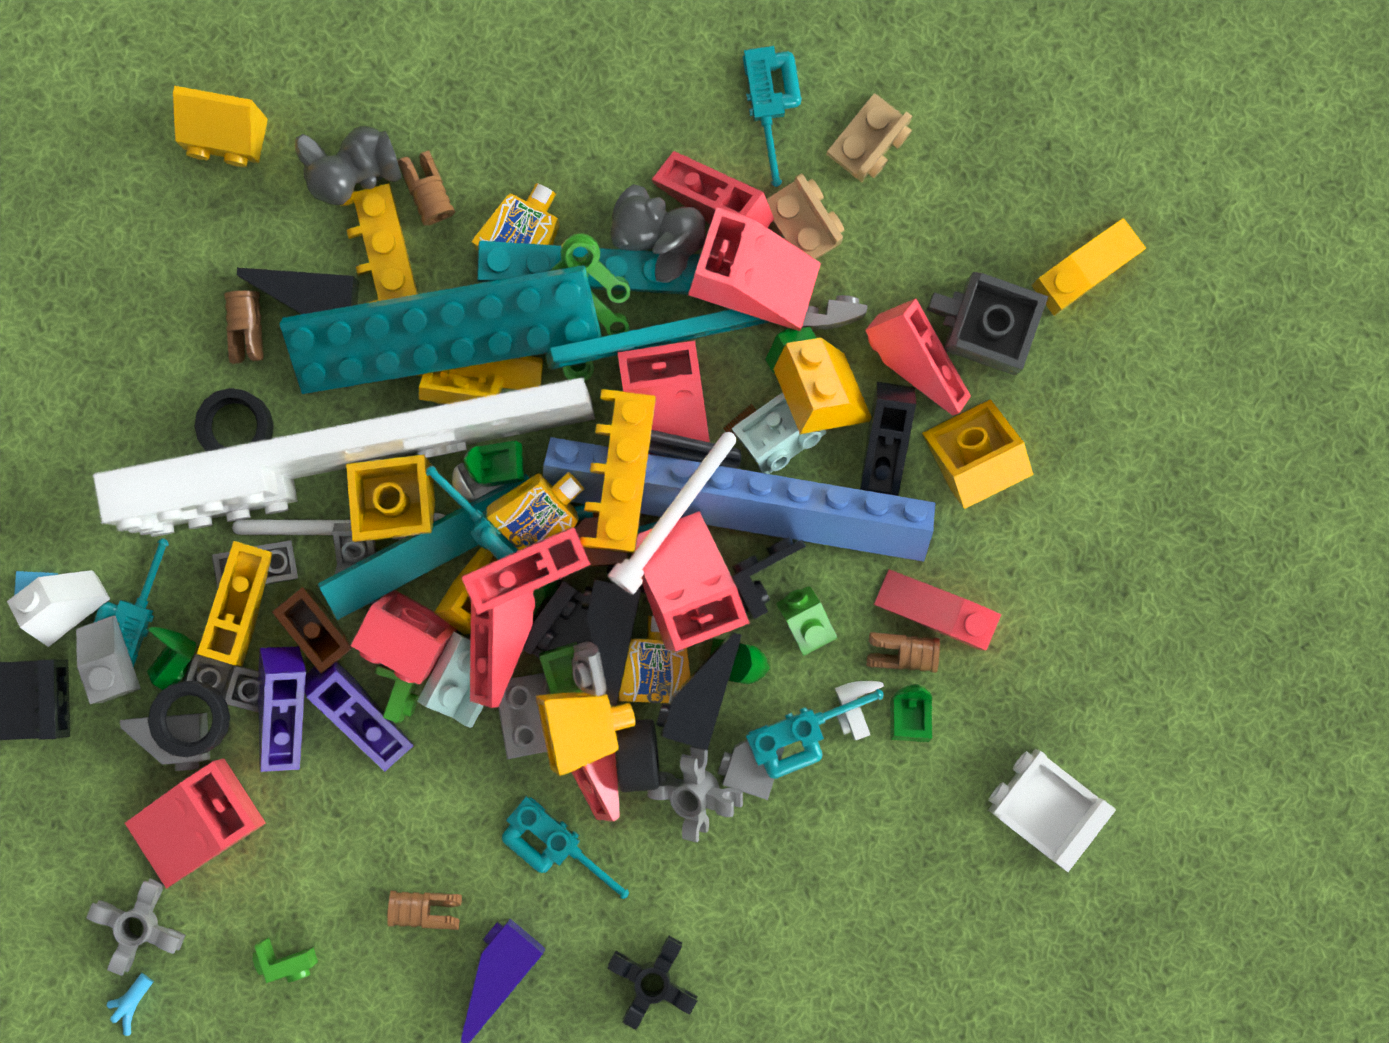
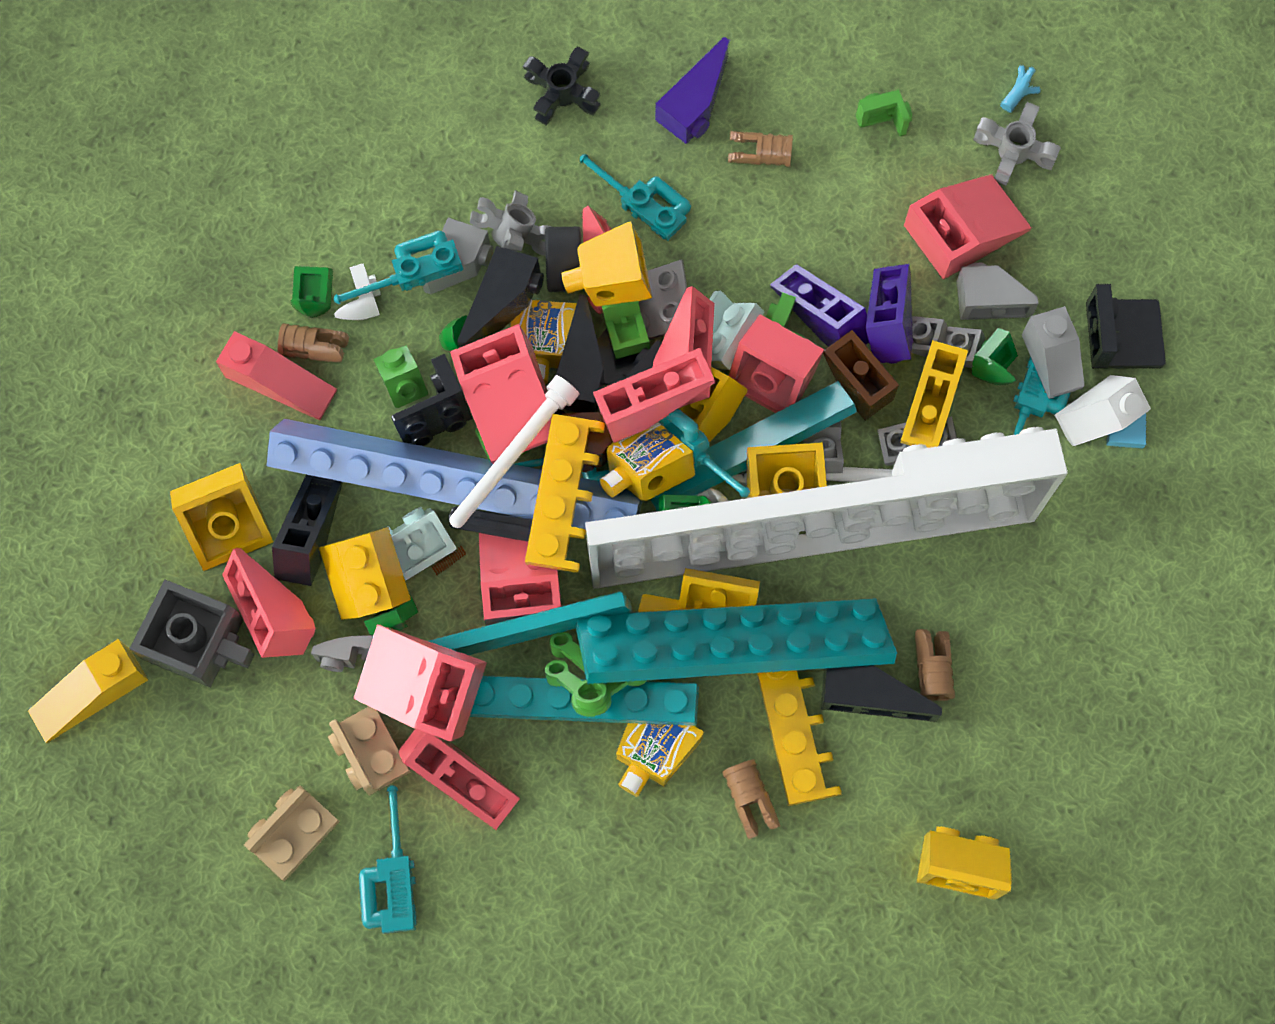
camera: 175 degrees left, 15 degrees down
black tyre [148,681,230,758] -> none
black tyre [194,388,274,452] -> none
dark grey animal [295,126,401,205] -> none
light grey slope [572,641,607,696] -> none
dark grey animal [610,184,706,283] -> none
white panel [988,749,1116,872] -> none

